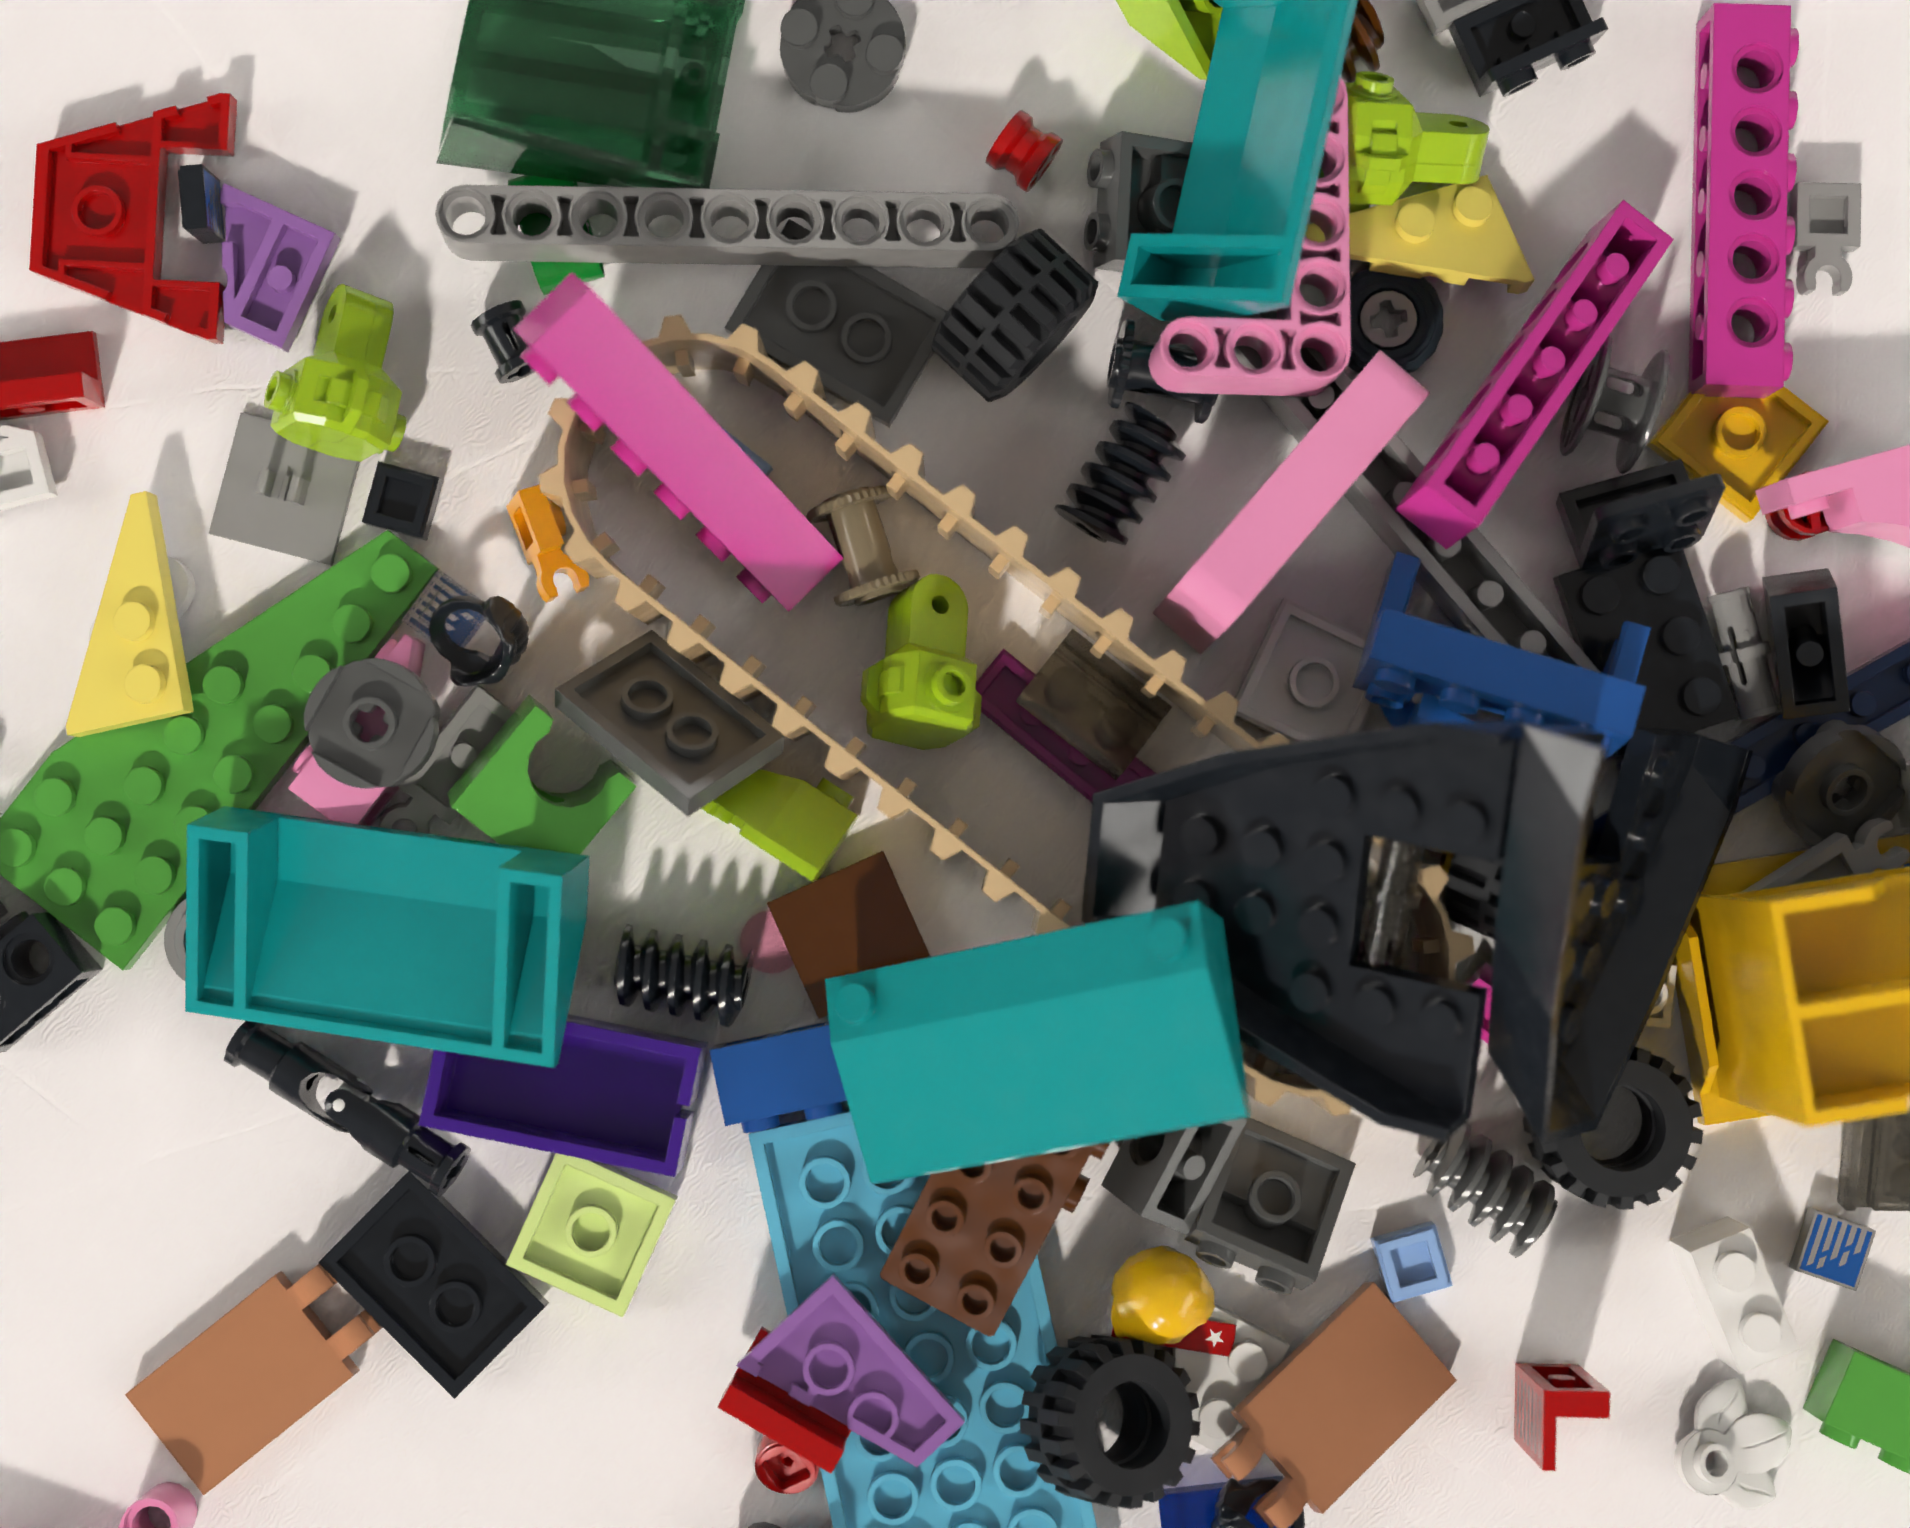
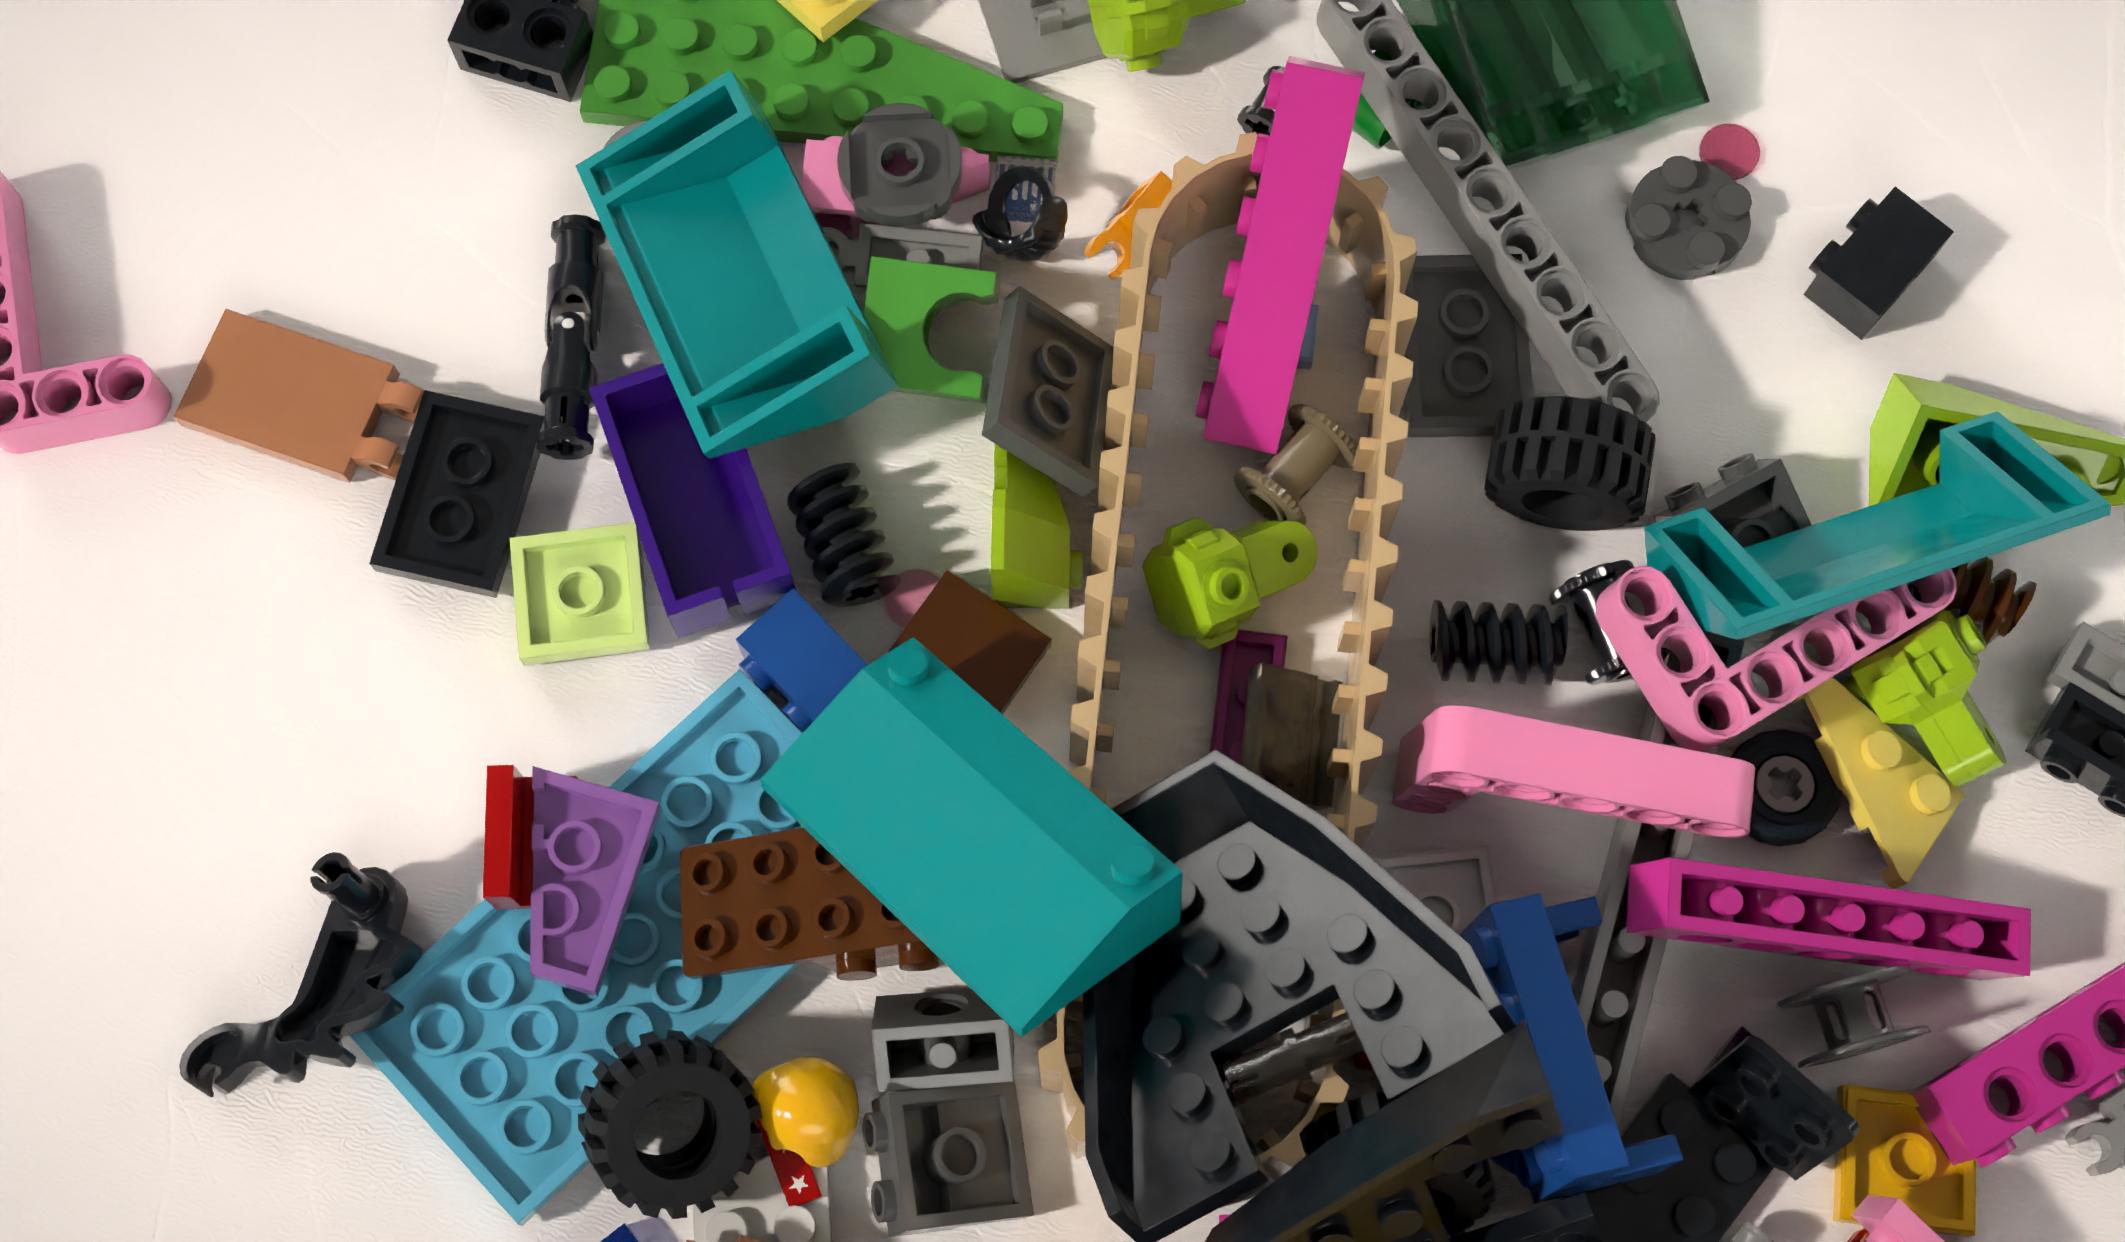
camera: 55 degrees right, 15 degrees down
black tile [362,461,444,541] -> none
red tile [755,1436,819,1494] -> none
red wheel [985,110,1063,192] -> none

